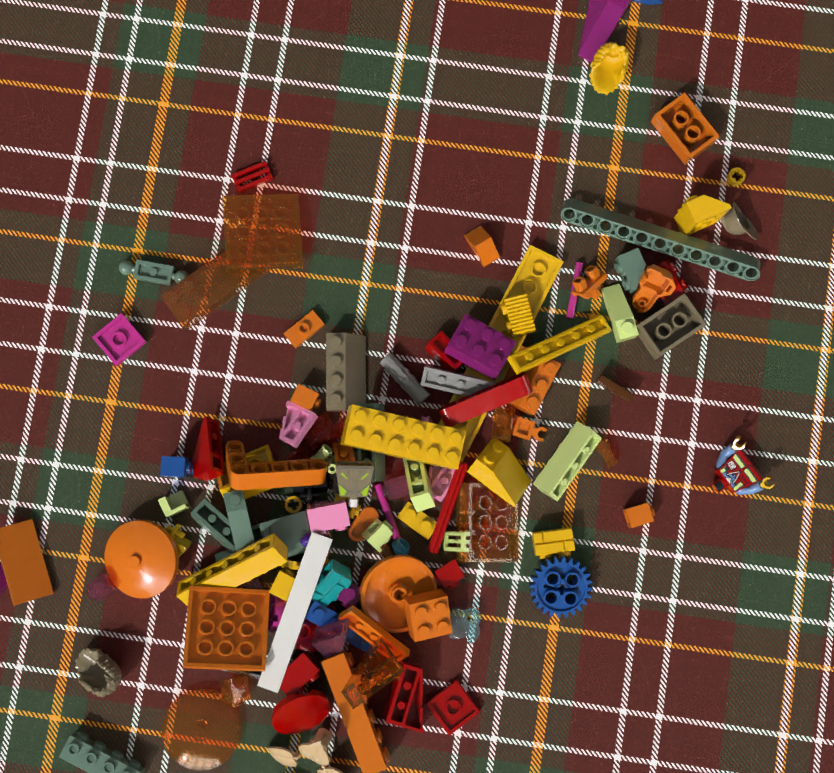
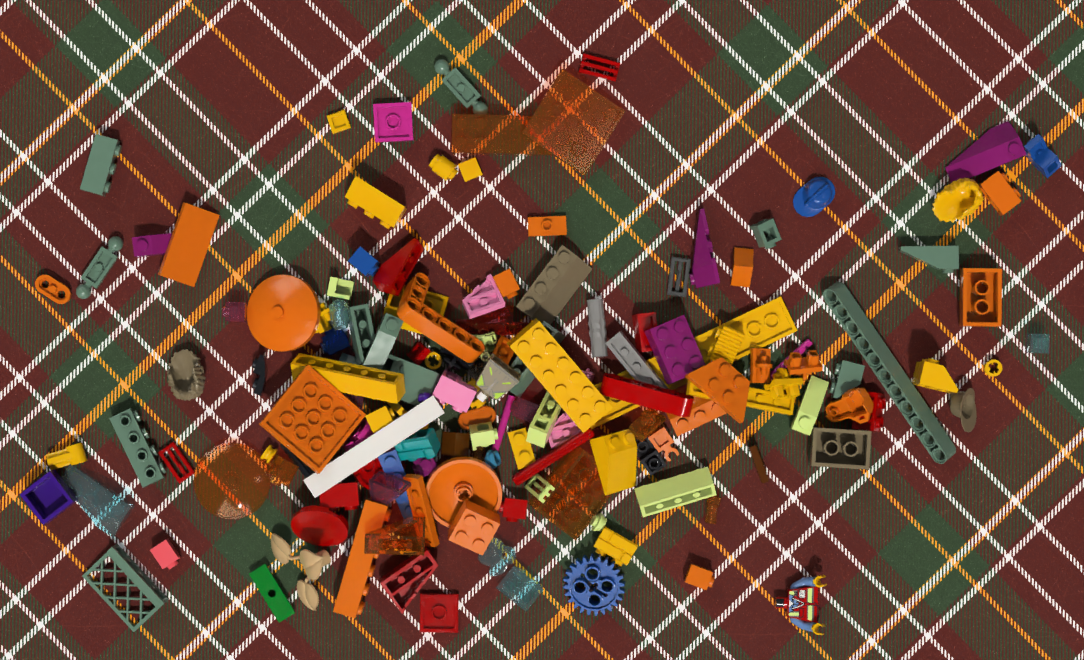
camera: 35 degrees right, 5 degrees up
none -> red tile [158,441,196,484]
none -> black slope [252,355,267,396]
none -> yellow bush [261,444,278,464]
none -> clear blue brick [320,328,351,355]
none -> yellow tile [327,110,351,134]
none -> clear light blue brick [329,300,350,330]
none -> yellow slope [345,176,407,229]
none -> red tile [407,341,431,365]
none -> yellow brick [429,154,458,181]
none -> reddish brown brick [441,432,470,459]
none -> yellow tile [458,157,483,182]
none -> clear light blue bracket [496,566,544,611]
none -> yellowish green plate [590,513,607,532]
none -> black slope [635,431,666,476]
none -> dark grey tile [667,257,691,297]
none -> orange wing [685,357,750,423]
none -> magenta wedge [689,208,720,289]
none -> sand green brick [749,218,782,249]
none -> orange hips [750,348,772,383]
none -> yellow hips [764,368,803,399]
none -> blue piece [793,176,835,217]
none -> sand green slope [898,246,959,273]
none -> orange brick [979,171,1021,216]
none -> clear light blue brick [1026,334,1050,354]

